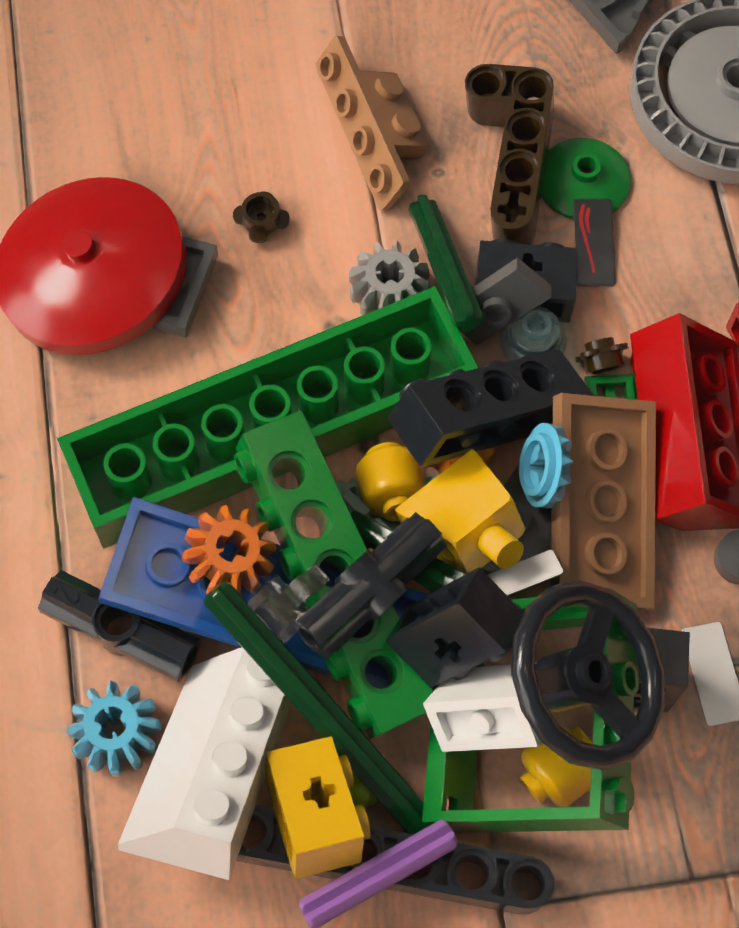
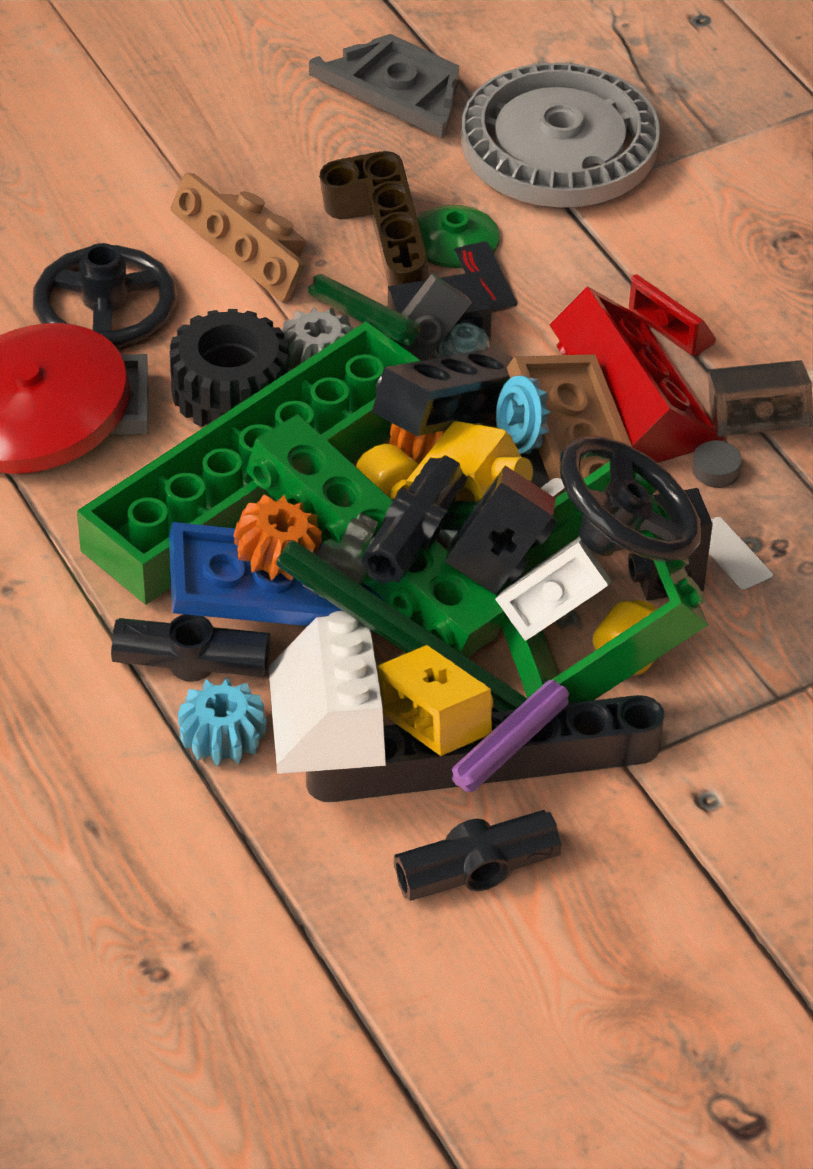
camera: 20 degrees left, 20 degrees down
dark brown plate [233,191,290,243] -> none
dark brown plate [575,337,629,375] -> none
none -> black piece [33,243,177,349]
none -> black tyre [169,309,289,427]

